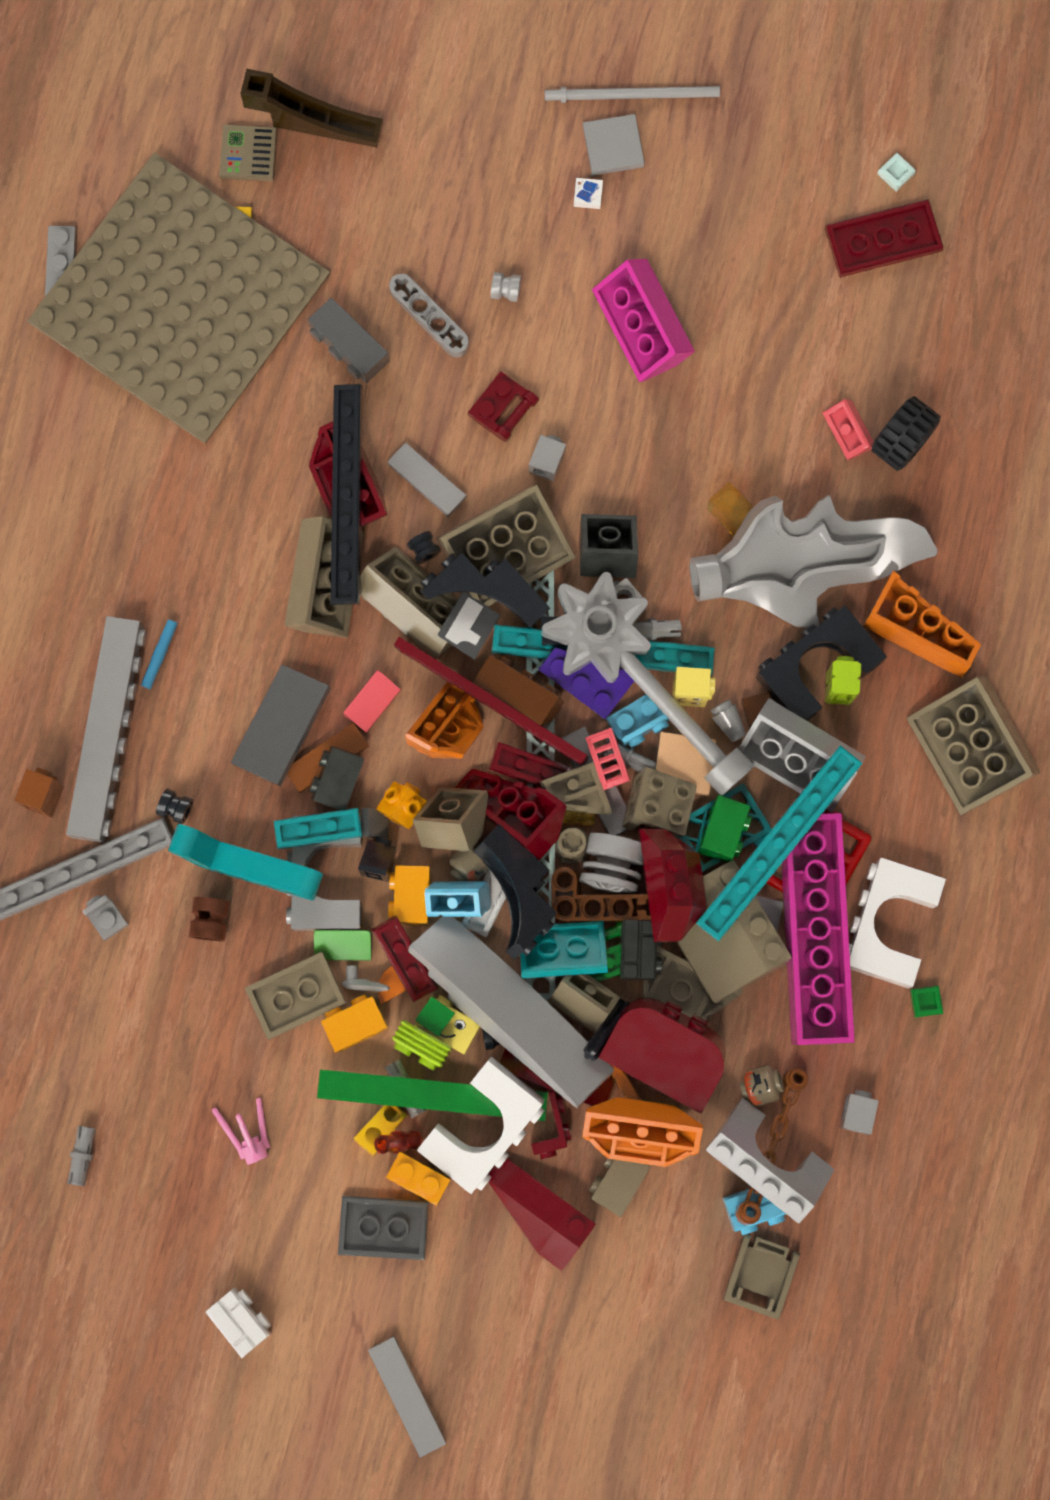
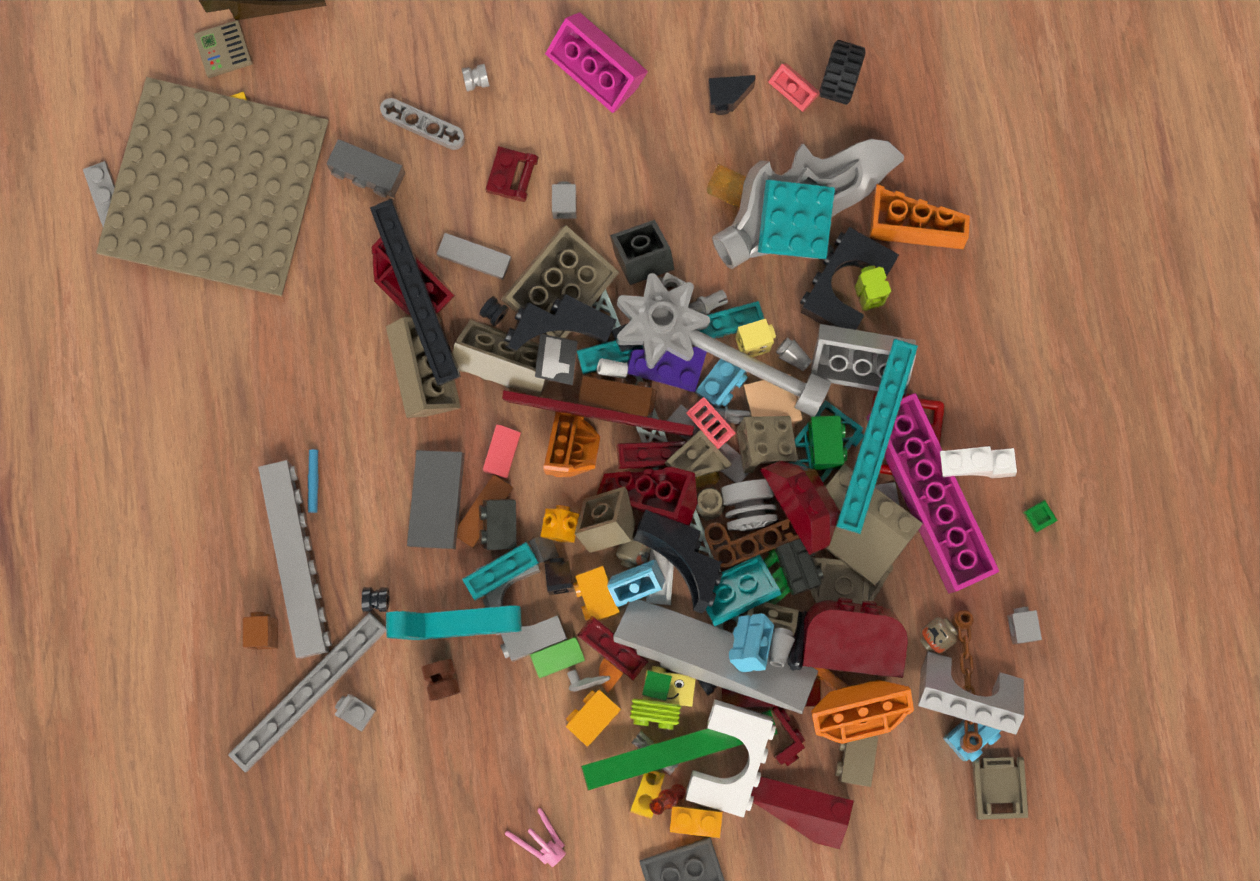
camera: 20 degrees left, 0 degrees up
dark tan plate [245,952,347,1040] -> none
reddish brown tile [741,692,771,727] -> none
white arch [849,858,946,989] -> none
dark tan slope [906,676,1041,815] -> none
none -> white piece [597,358,628,379]
none -> black slope [708,75,756,115]
none -> medium azure brick [729,613,774,672]
none -> teal plate [758,180,835,259]
none -> light grey cone [770,628,795,667]
none -> white arch [940,446,1017,479]

